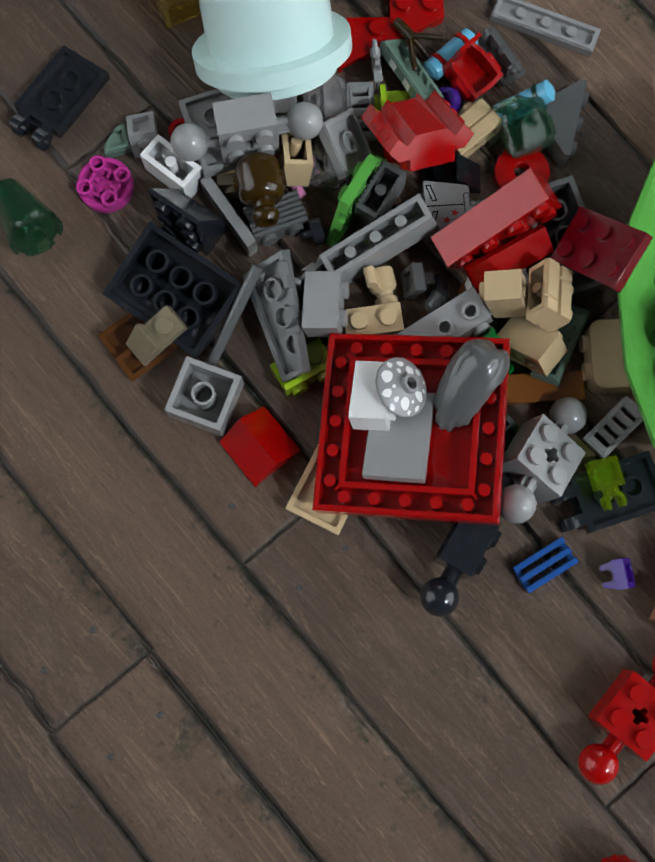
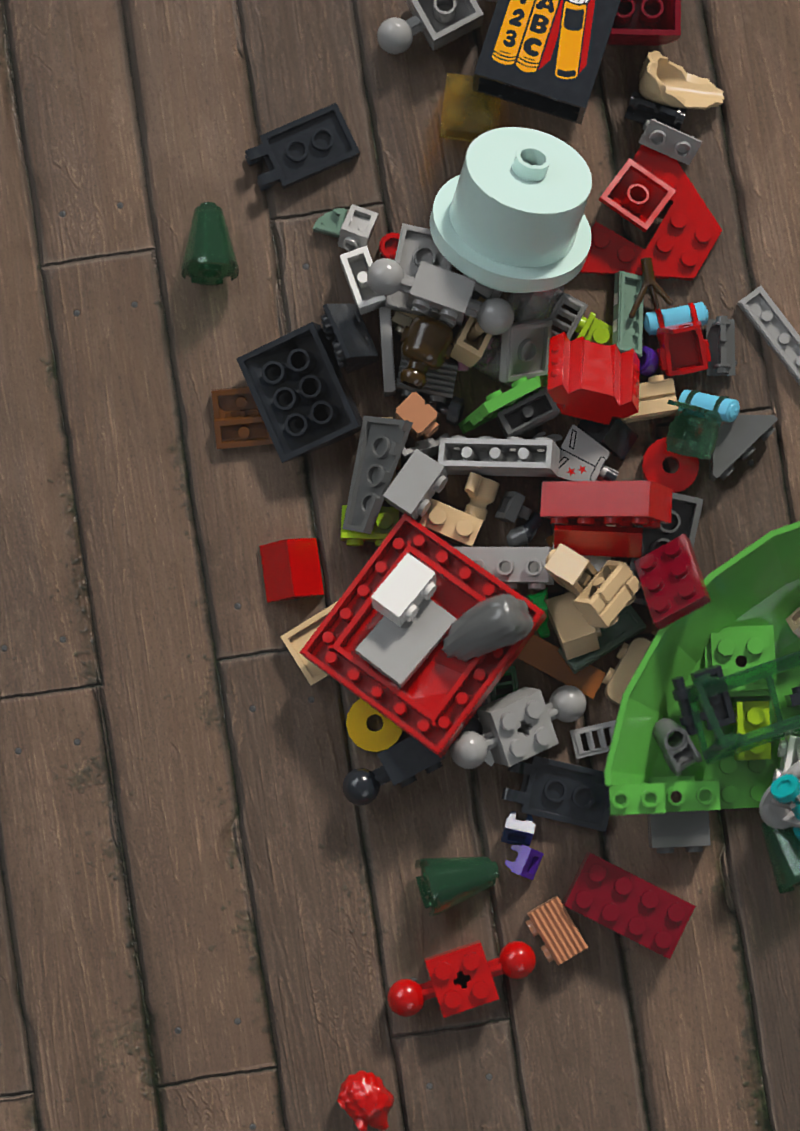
camera: 30 degrees right, 5 degrees up
dark pink tile [76,155,134,213] -> none
dark tan slope [126,305,188,366] -> none
light grey brick [164,356,244,437] -> none
dark grey bar [205,264,263,367] -> none
light grey piece [369,39,383,90] -> none
light grey dish [375,357,427,418] -> none
blue tile [511,537,579,594] -> none
clear neon green plate [585,455,627,511] -> none
none -> yellow tile [346,699,403,752]
none -> nougat brick [395,392,439,442]
none -> clear green cone [415,856,499,916]
none -> dark blue tile [500,811,535,847]

